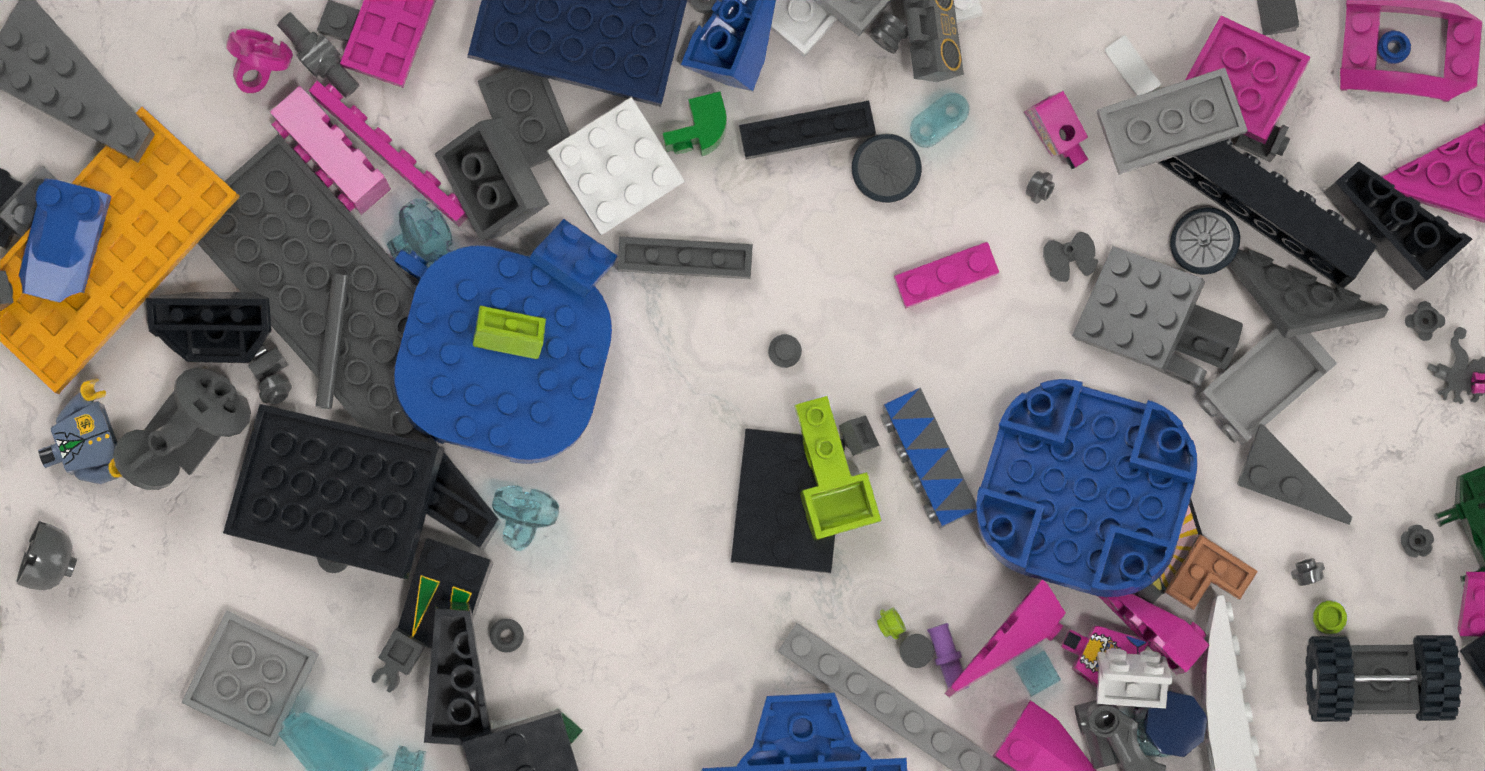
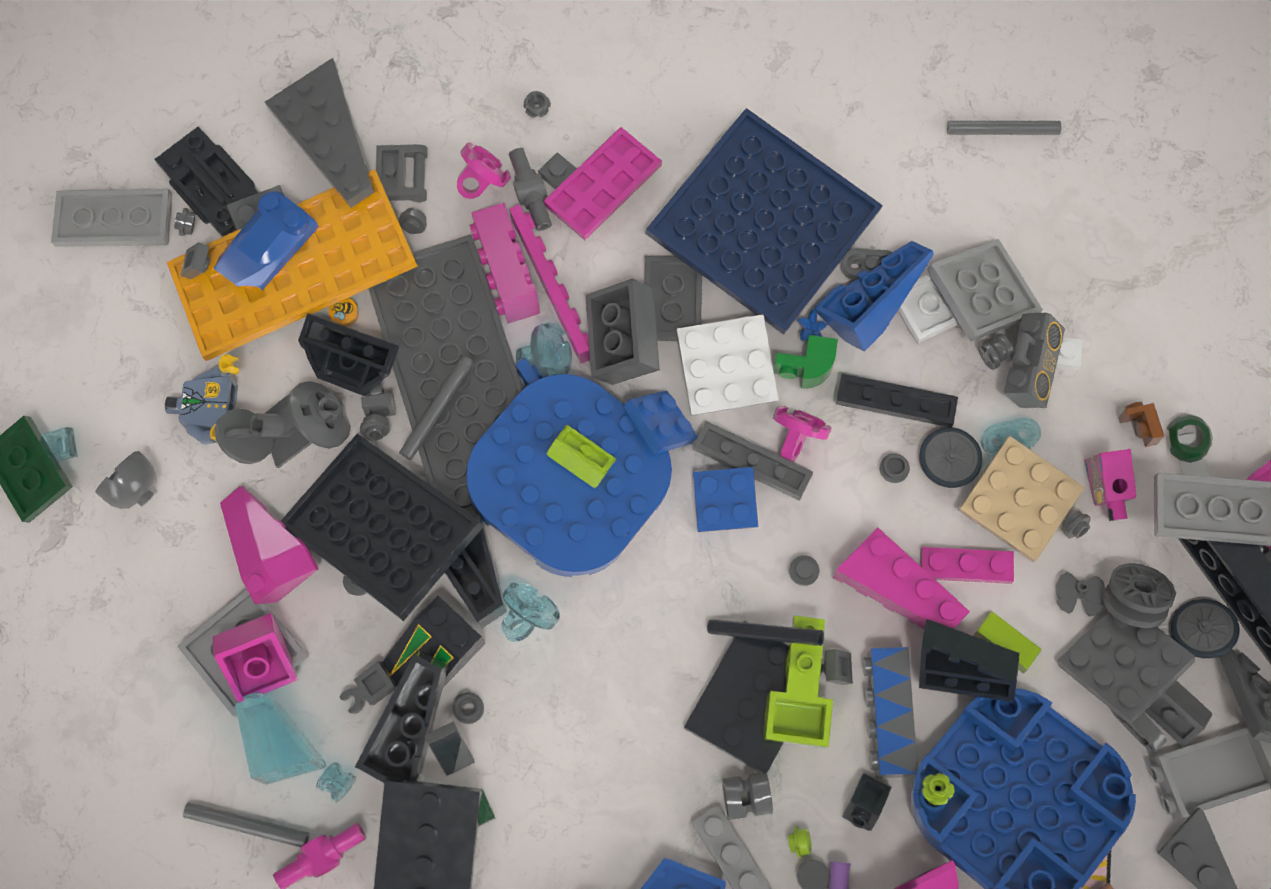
camera: 30 degrees right, 10 degrees down
none -> dark pink slope [213,613,298,704]
none -> dark pink wedge [220,486,319,604]
none -> tile [328,298,359,327]
none -> dark grey plate [376,144,428,203]
none -> dark grey plate [398,208,427,234]
none -> tile [425,722,475,776]
none -> blue plate [693,467,759,532]
none -> black piece [707,619,824,646]
none -> dark grey wheel [722,772,773,820]
none -> dark pink tile [773,406,832,462]
none -> blue plant [798,309,827,340]
none -> dark pink wedge [833,527,970,629]
none -> black bracket [842,773,892,831]
none -> dark grey plate [879,453,910,483]
none -> black wedge [919,619,1020,702]
none -> lime plate [922,773,954,805]
none -> tan plate [958,436,1085,562]
none -> lime slope [974,611,1042,673]
none -> dark grey wheel [1103,563,1176,628]
none -> dark orange bracket [1118,402,1165,447]
none -> dark green piece [1166,414,1213,463]

